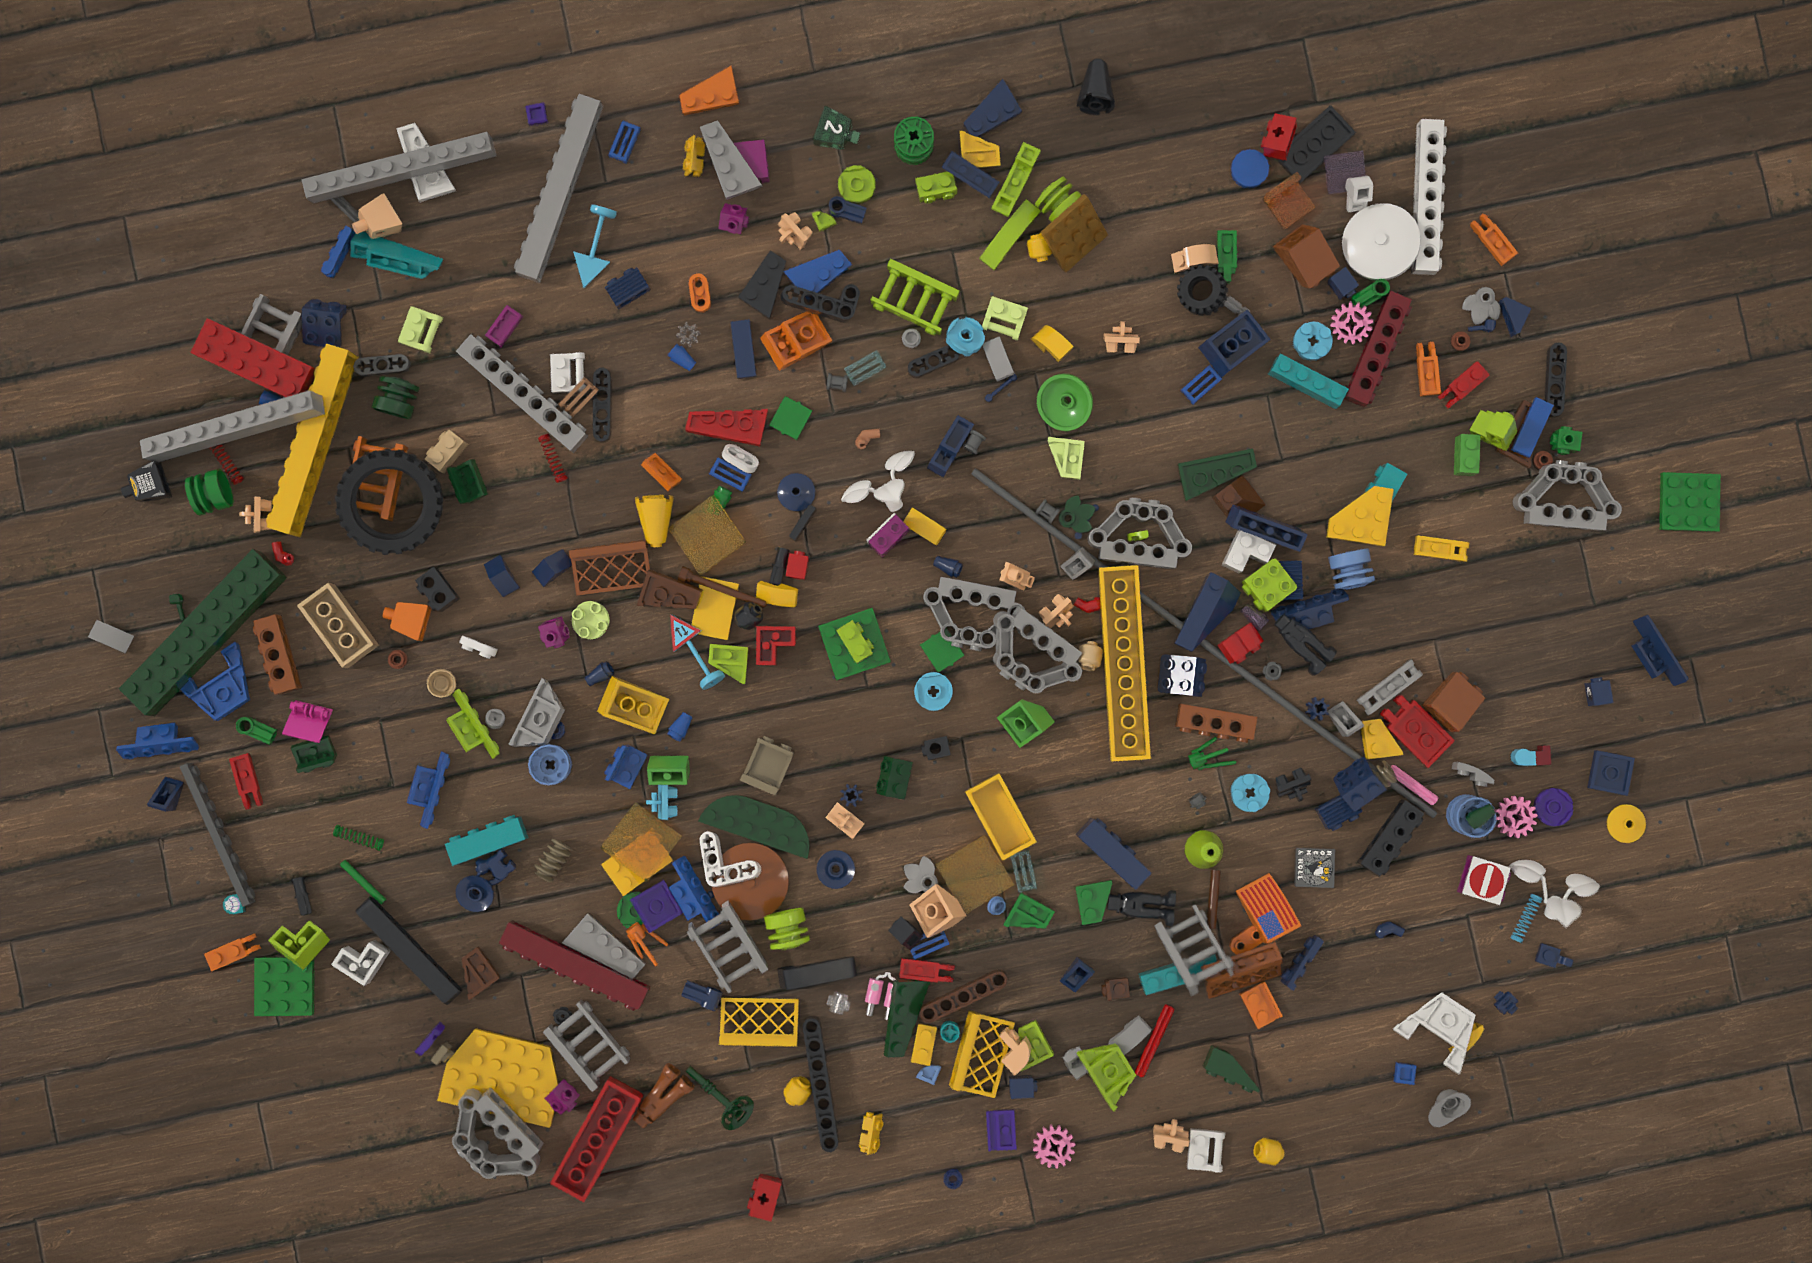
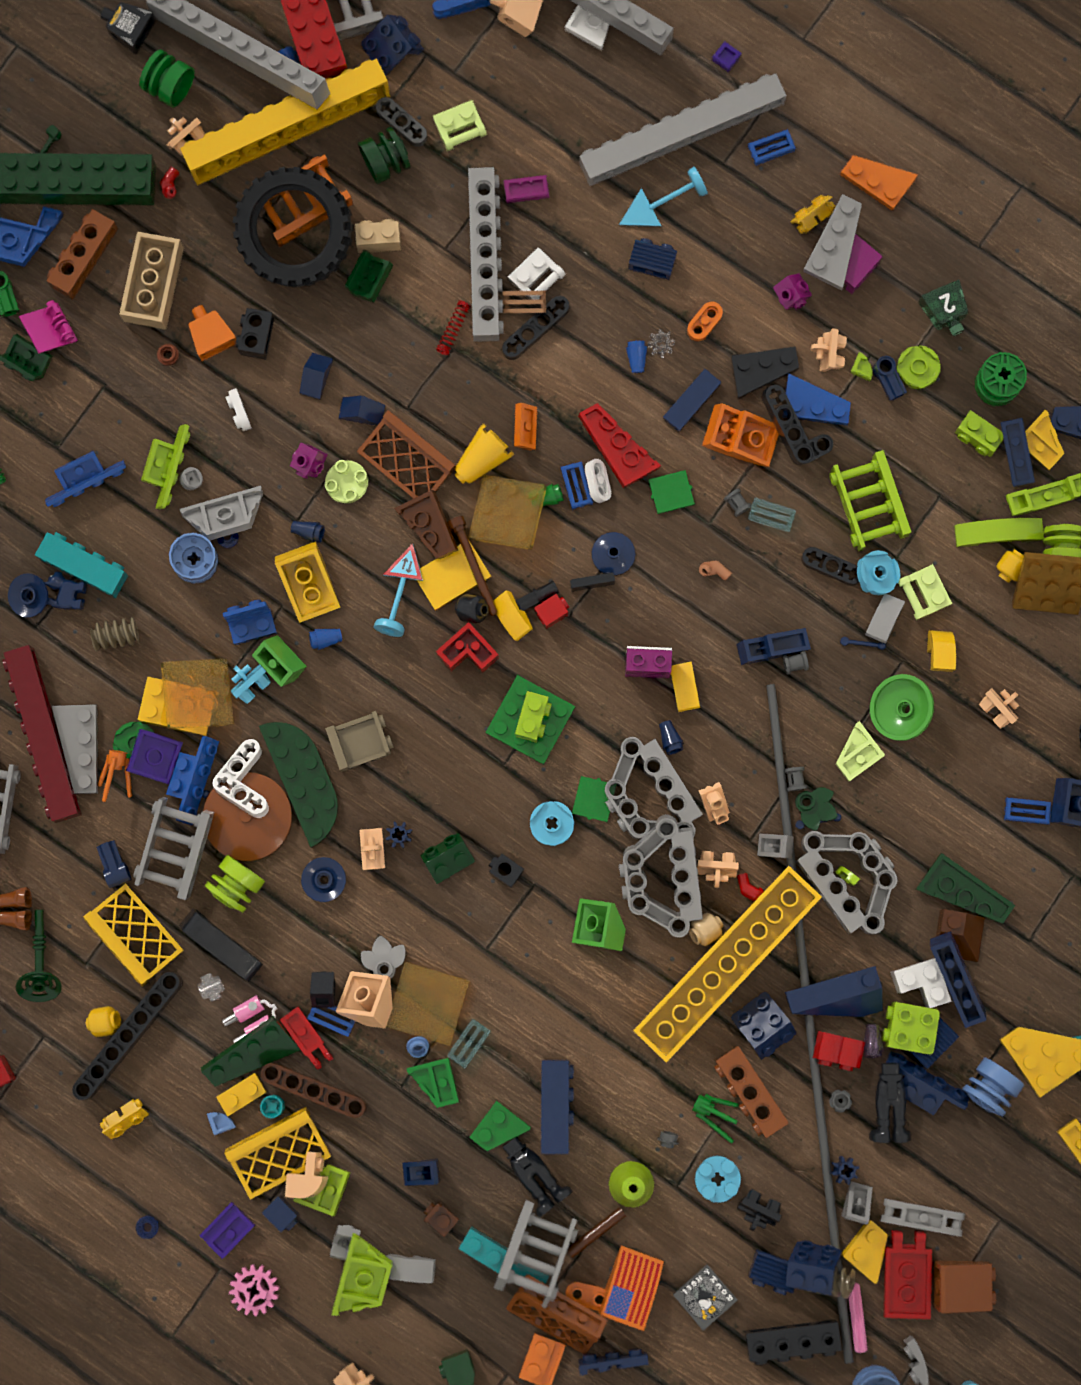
camera: 45 degrees right, 5 degrees down
red piece [210,444,244,485] -> none
teal wedge [351,232,443,279] -> none
tan hair [427,669,457,698] -> none
lime wing [708,644,749,684] -> none
white plant [841,451,915,512] -> none
light grey plate [902,329,921,348] -> none
yellow piece [965,773,1036,861] -> none
red axle [1134,1004,1174,1077] -> none

